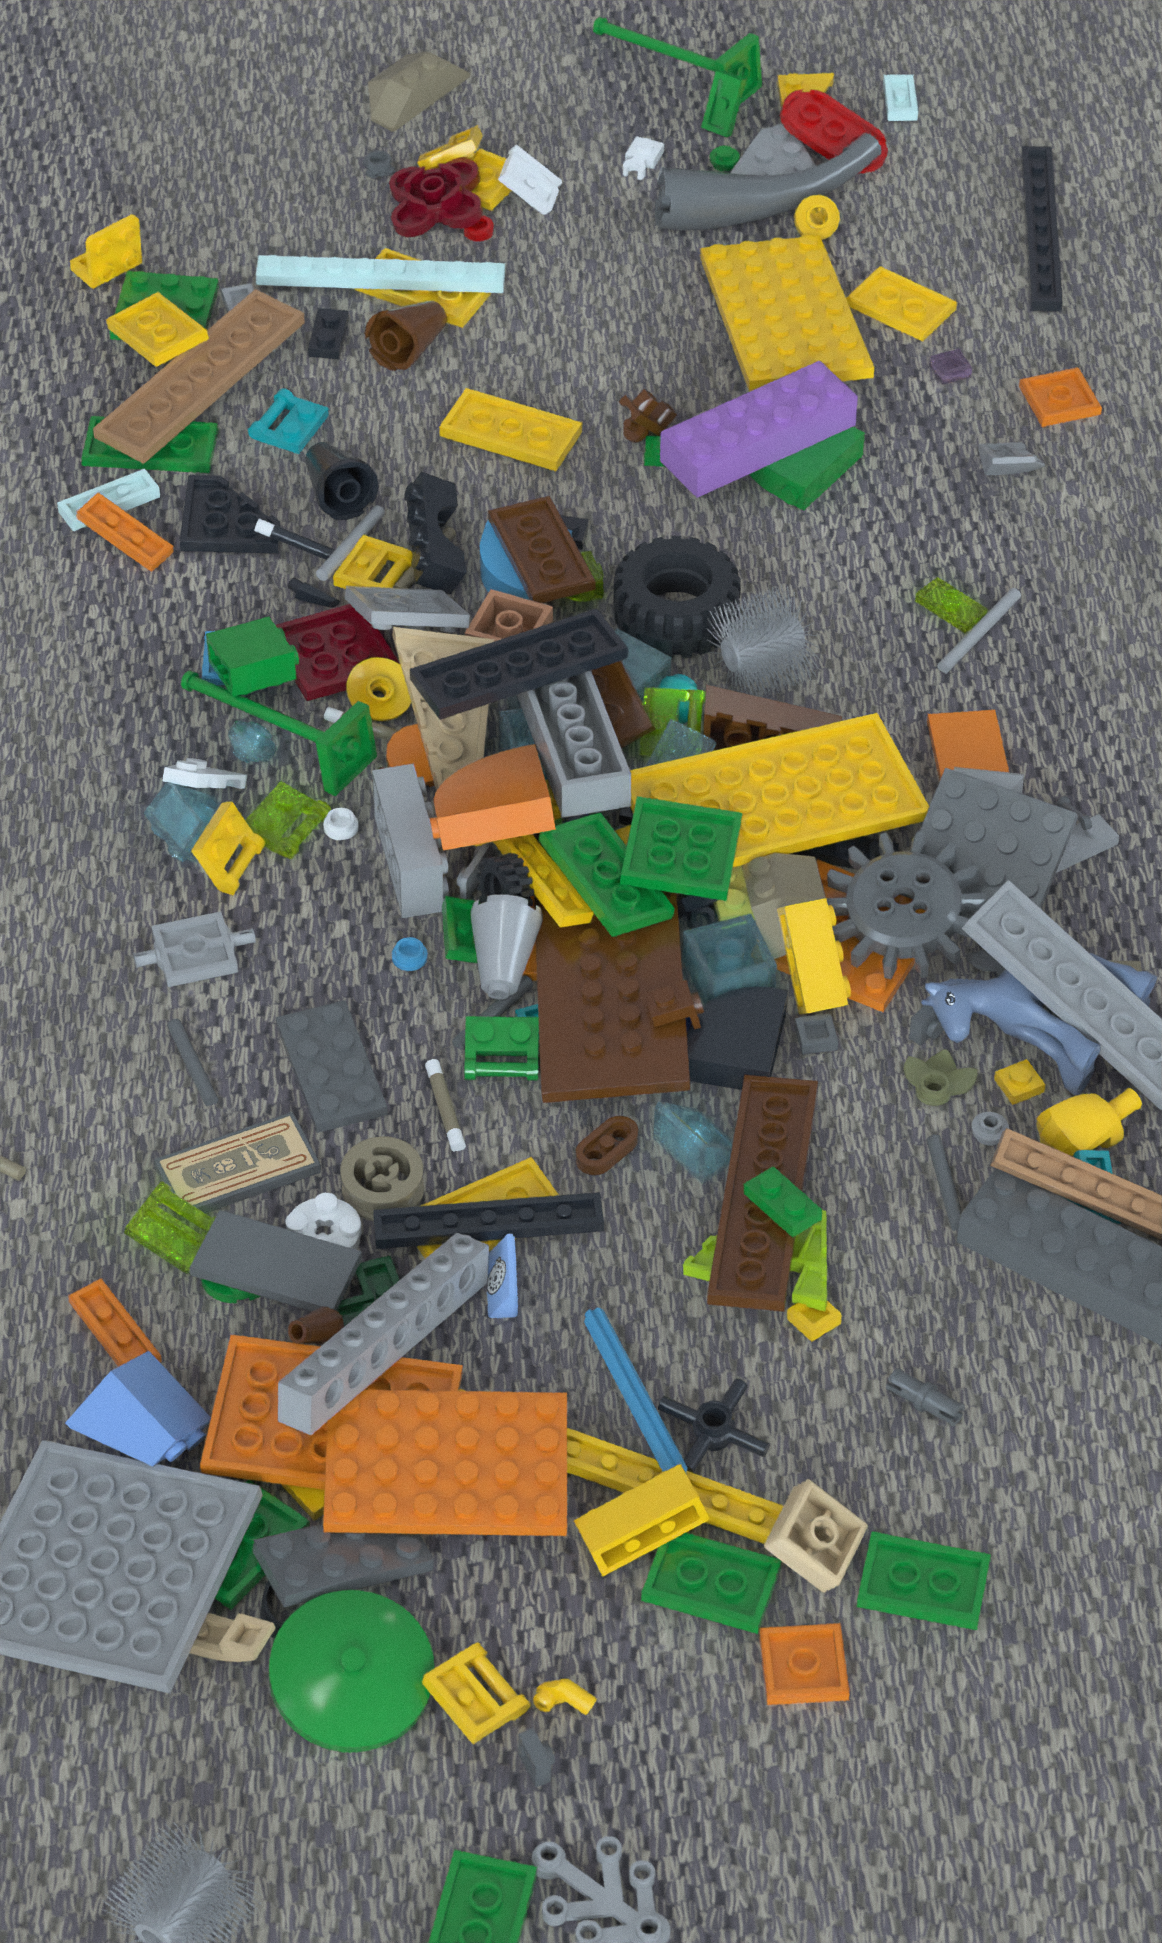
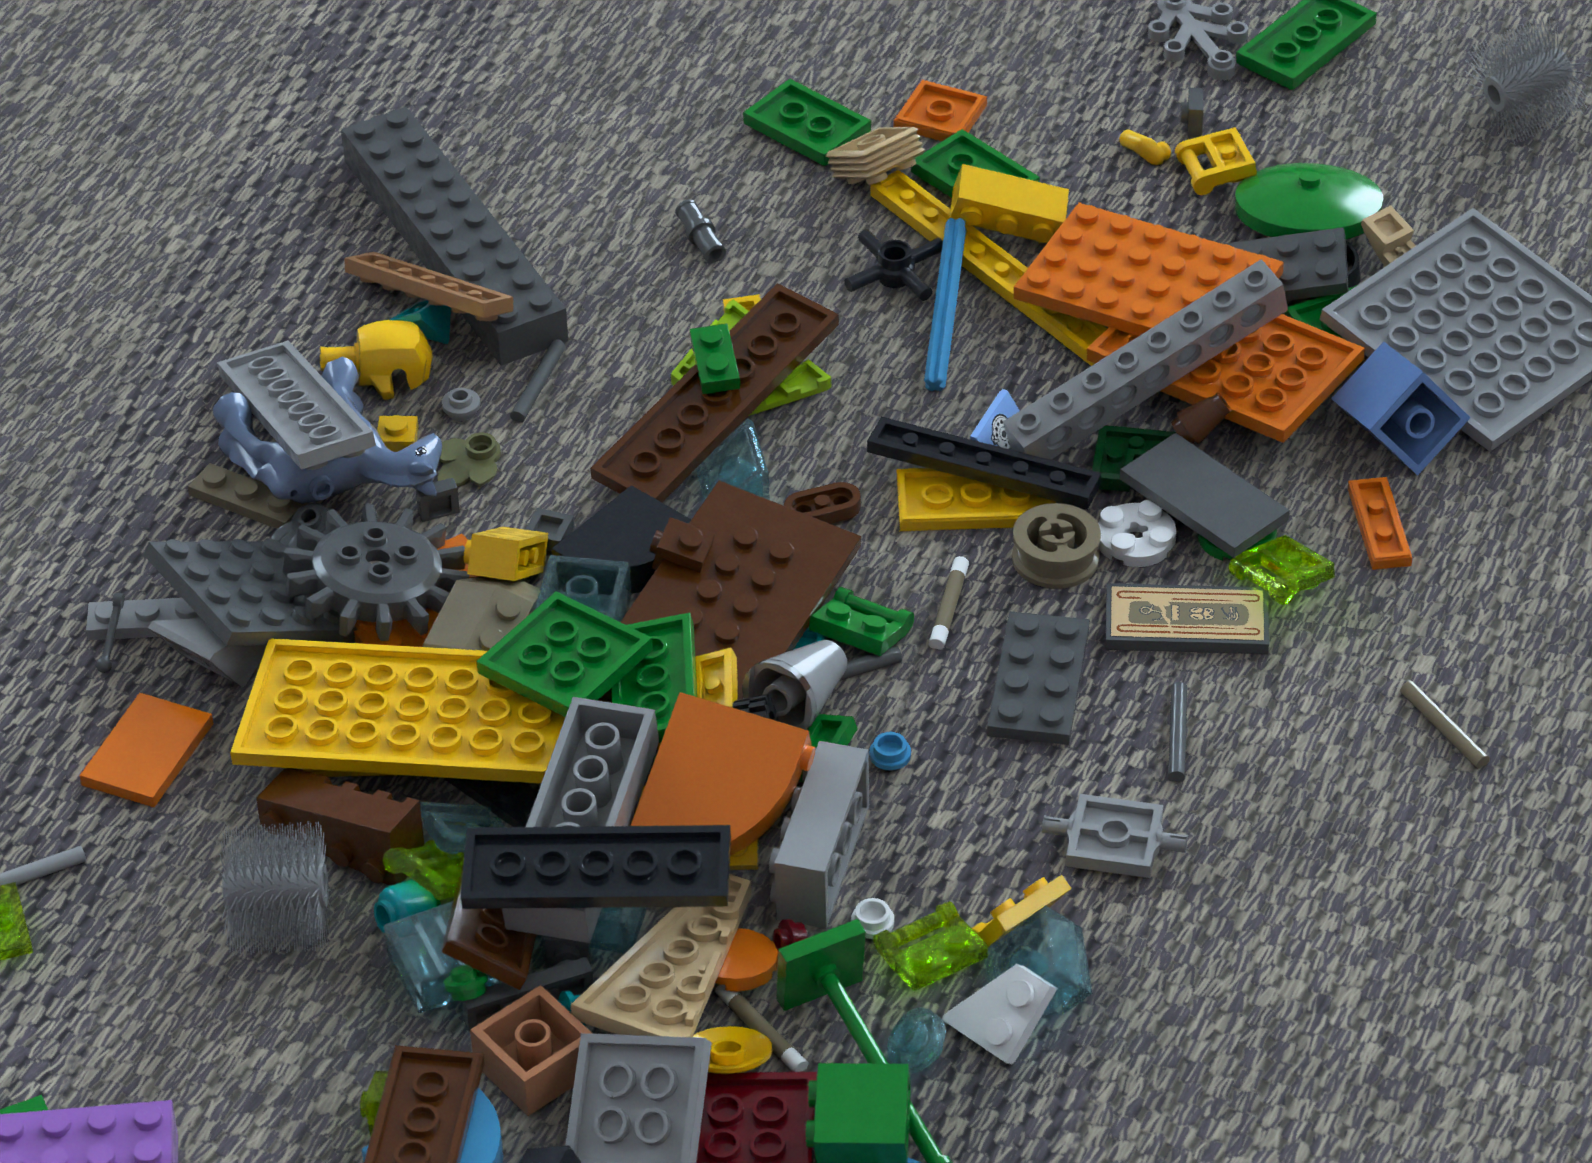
camera: 150 degrees left, 5 degrees down
black tyre [613,536,741,658] -> none

